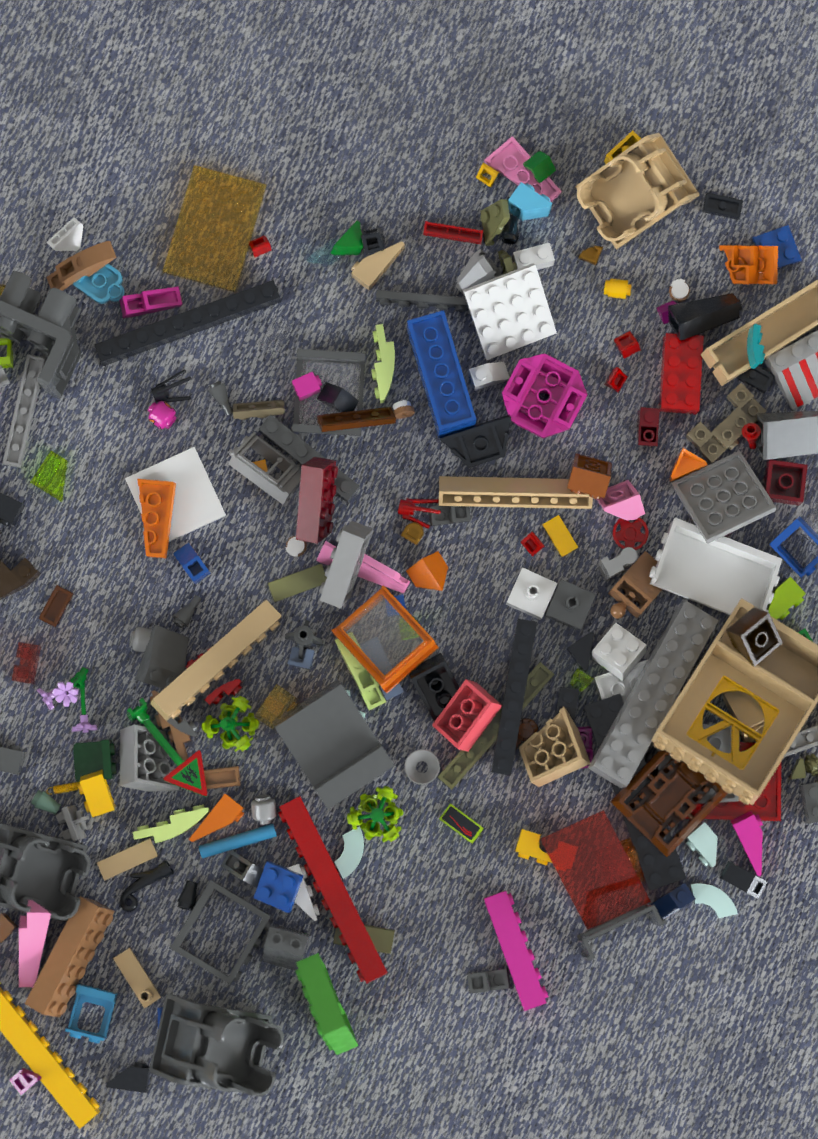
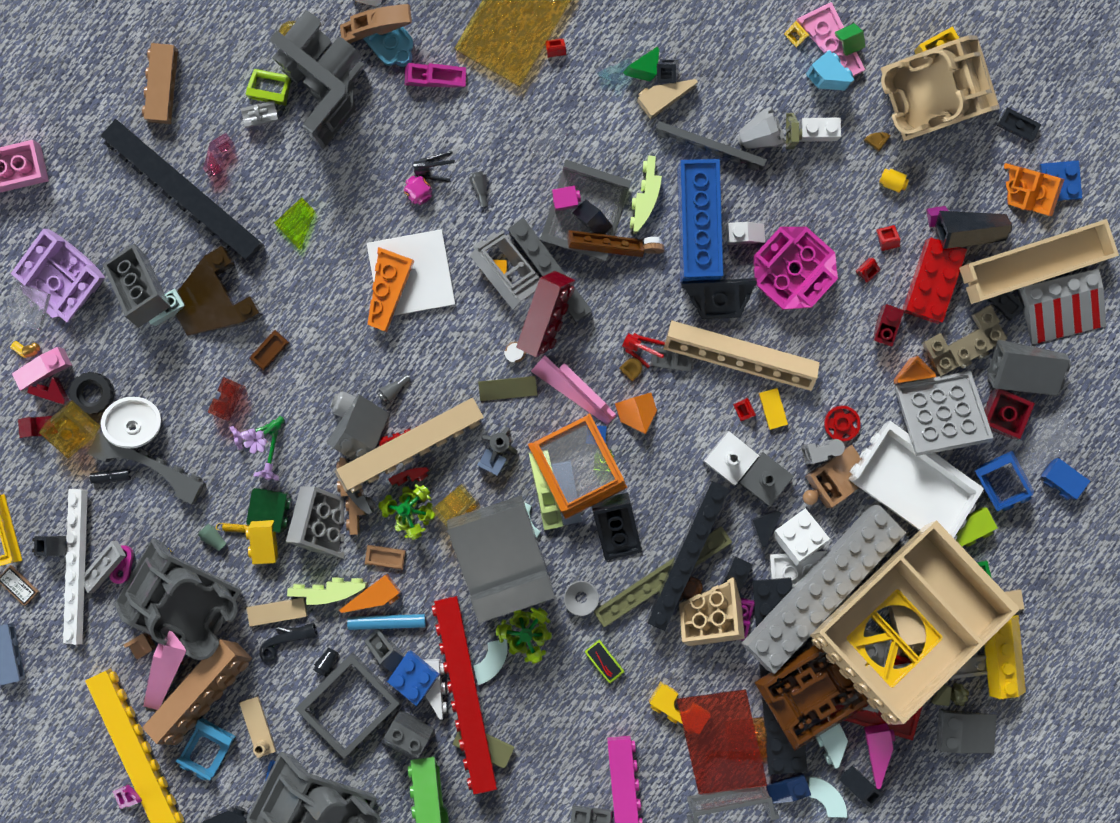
camera: 15 degrees right, 5 degrees up
light grey tile [2,354,46,468] -> none
light grey hips [56,805,90,842] -> none
black brick [94,280,281,366] -> none
green piece [127,698,207,797] -> none
blue slope [173,542,211,584] -> none
dark tan hinge [233,400,285,420] -> none
light grey head [251,794,277,824] -> none
light grey brick [319,521,373,608] -> none
red piece [423,221,483,245] -> none
coral brick [432,679,503,752] -> none
white plate [463,263,557,360] -> none
olive wing [480,199,510,246] -> none
black cone [500,215,519,245] -> none
dark orange slope [567,453,612,499] -> none
clear neon green tile [570,668,594,692] -> none
bright pink slope [596,480,645,521] -> none
white piece [669,279,690,302] -> none
dark brown slope [726,607,783,666] -> none
red cone [741,423,761,449] -> none
teal slope [747,324,765,369] -> none

